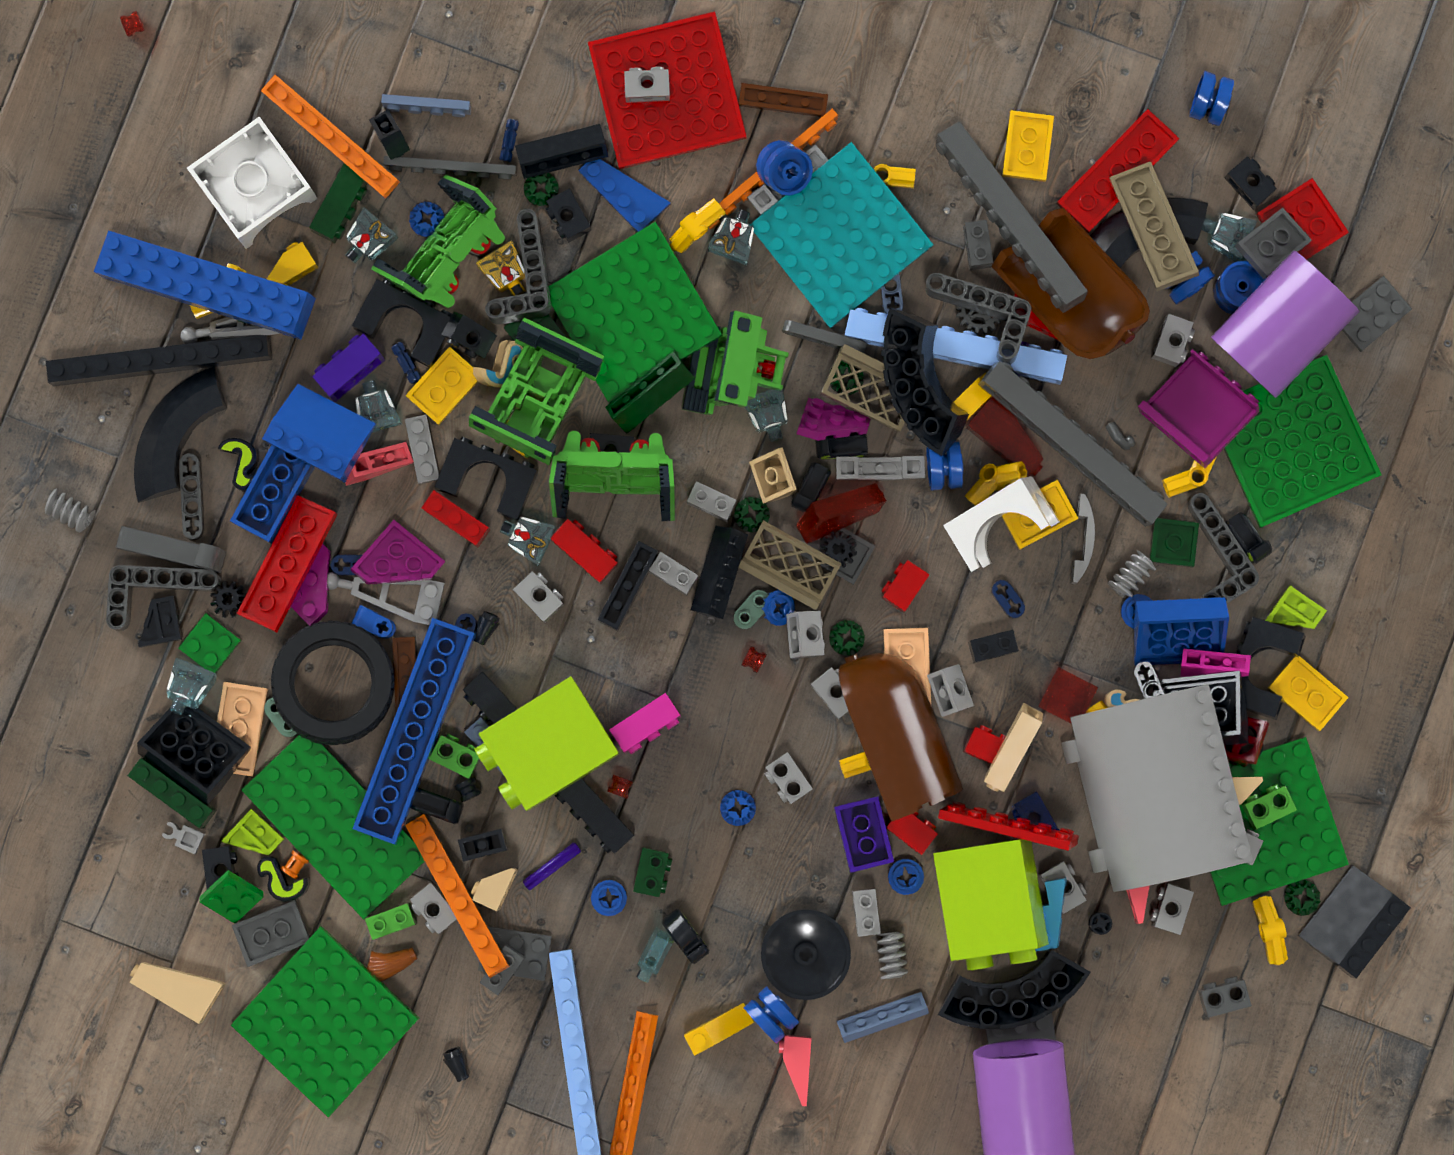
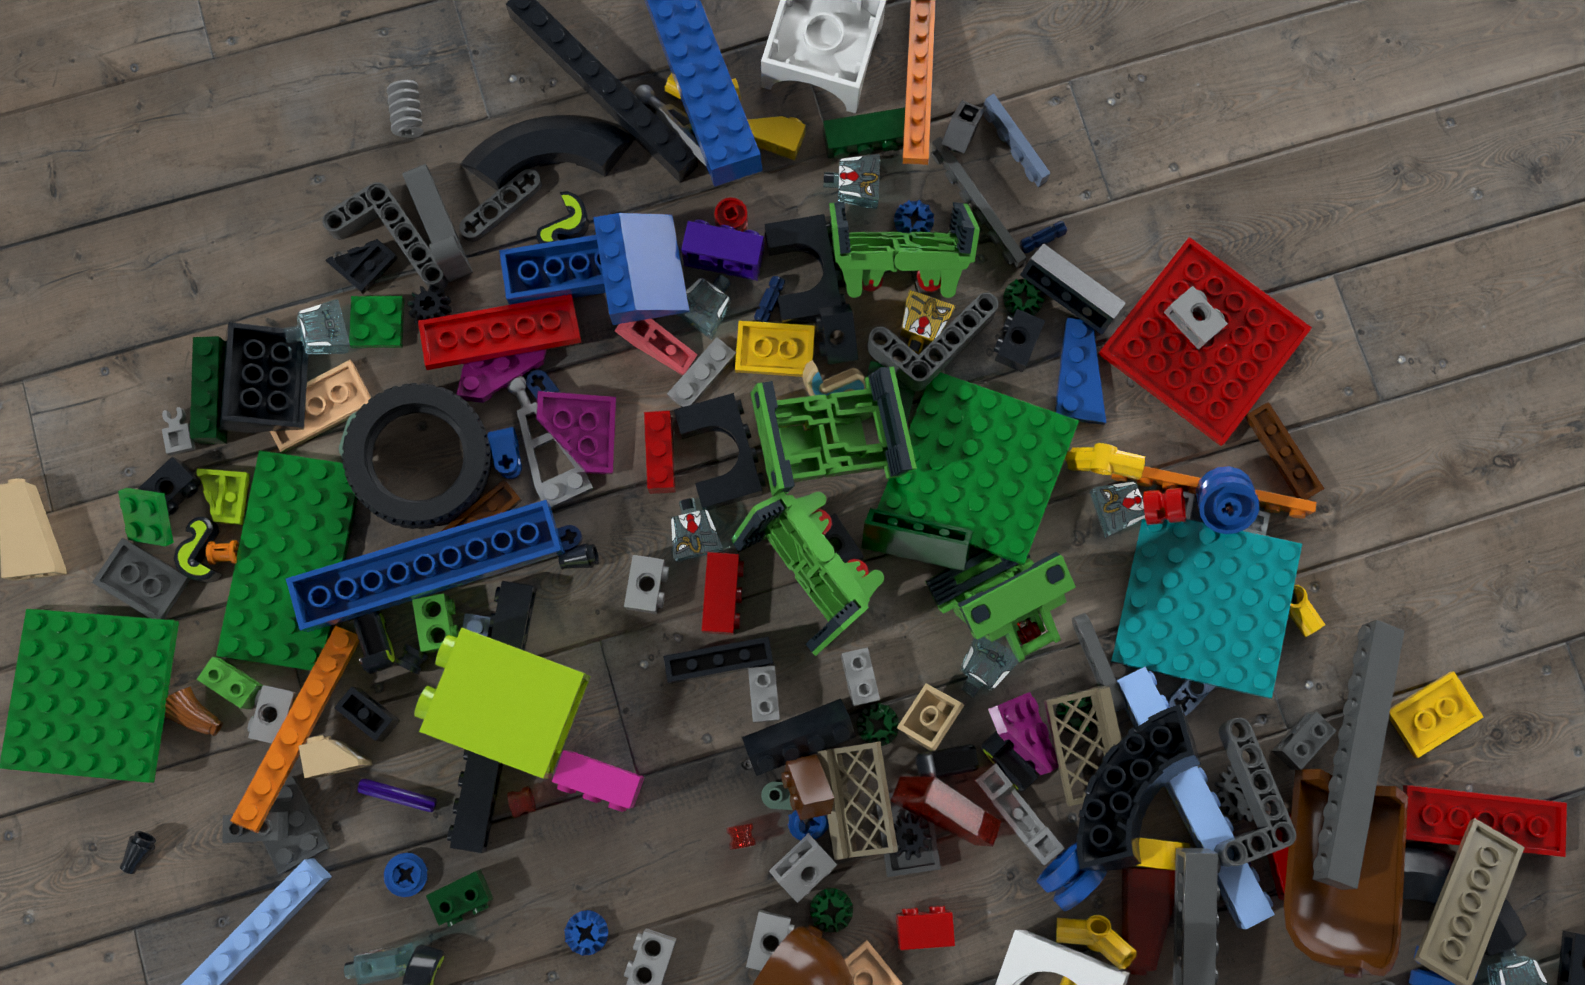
camera: 50 degrees right, 5 degrees down
none -> red wheel [714,197,748,232]
none -> reddish brown brick [781,755,834,820]
none -> red wheel [1143,488,1186,525]

